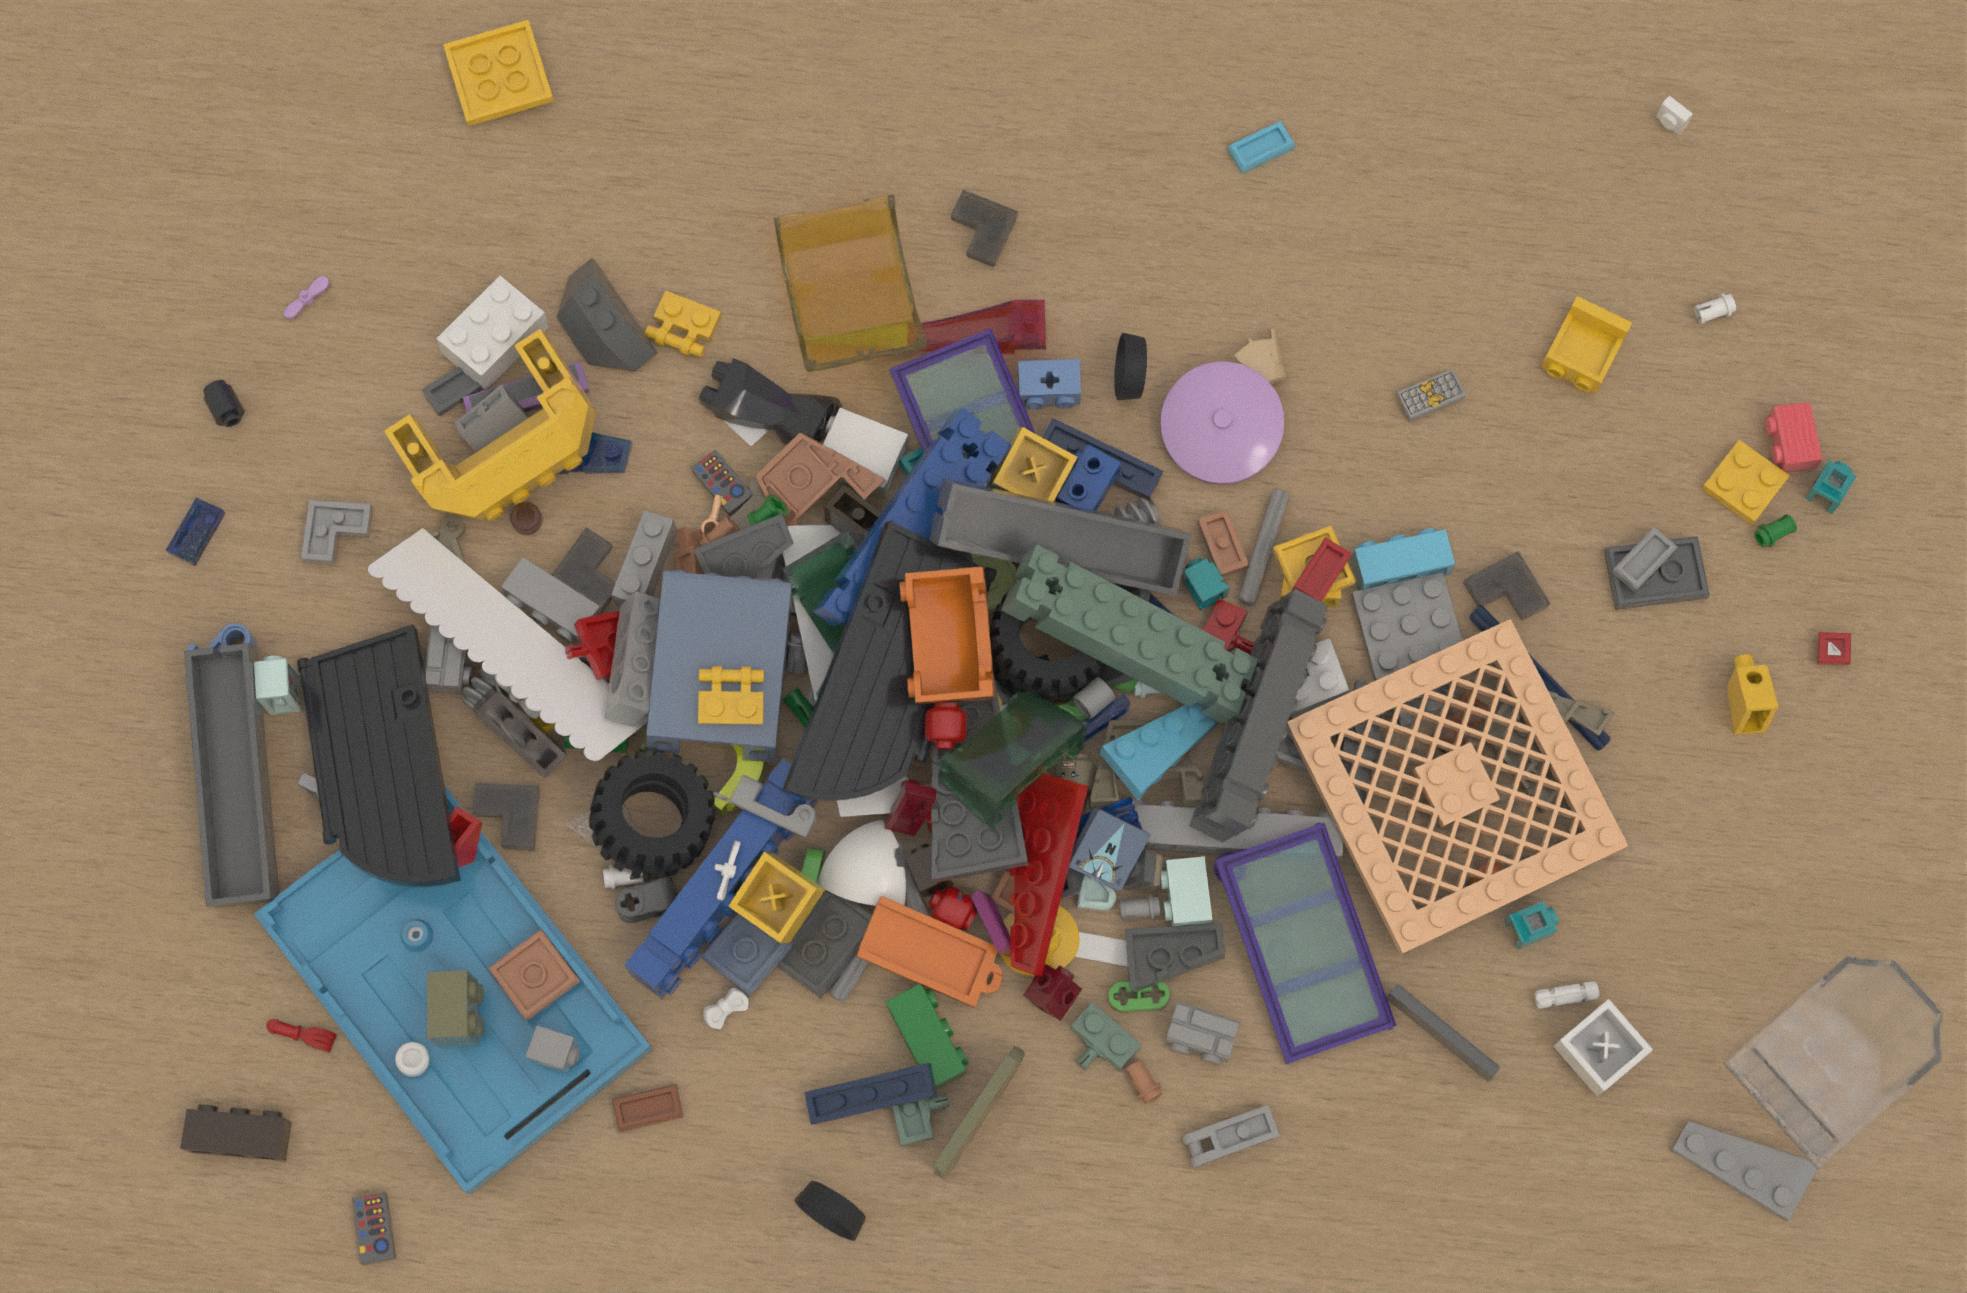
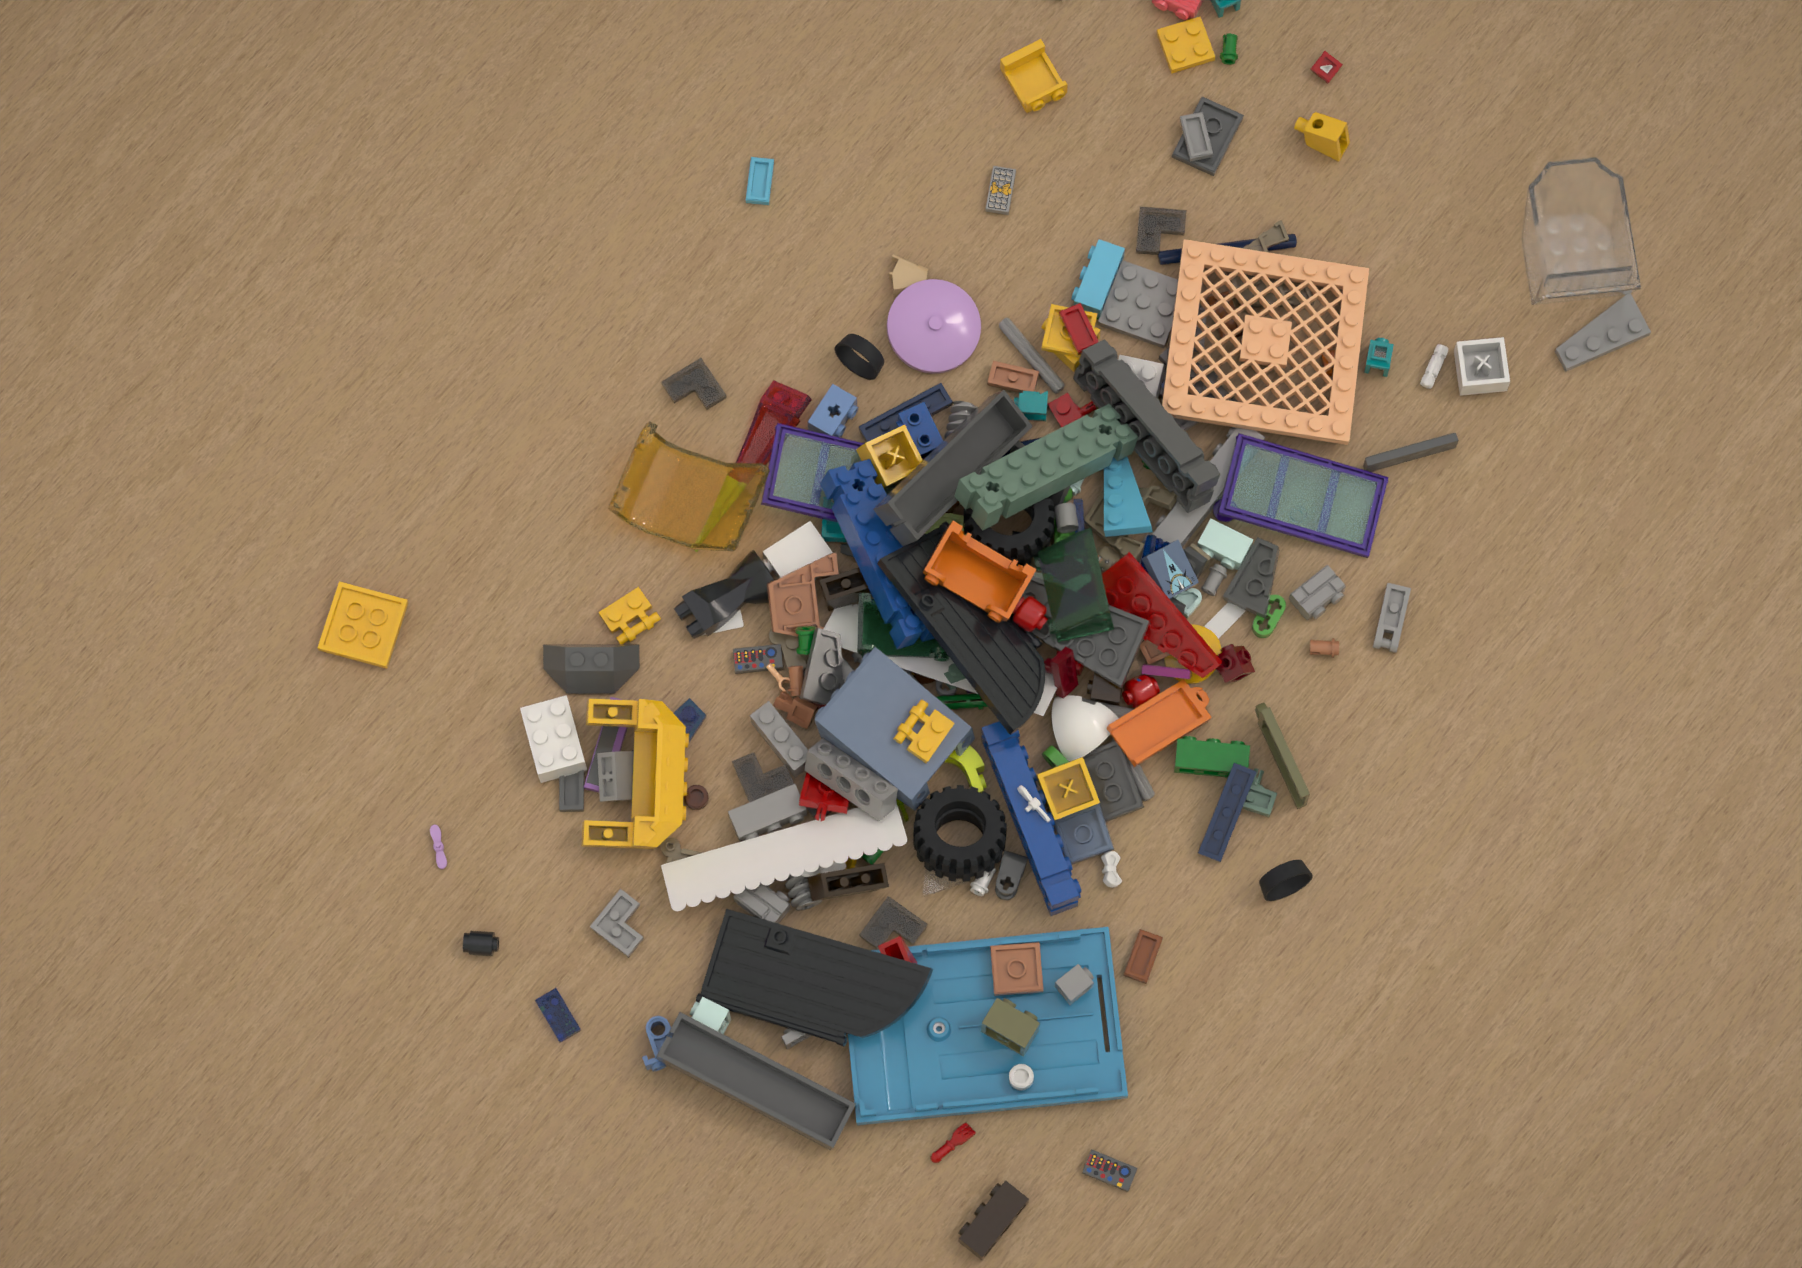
camera: 55 degrees left, 0 degrees up
light grey piece [713,775,817,839] -> none
sand green plate [1070,1002,1142,1071] -> none

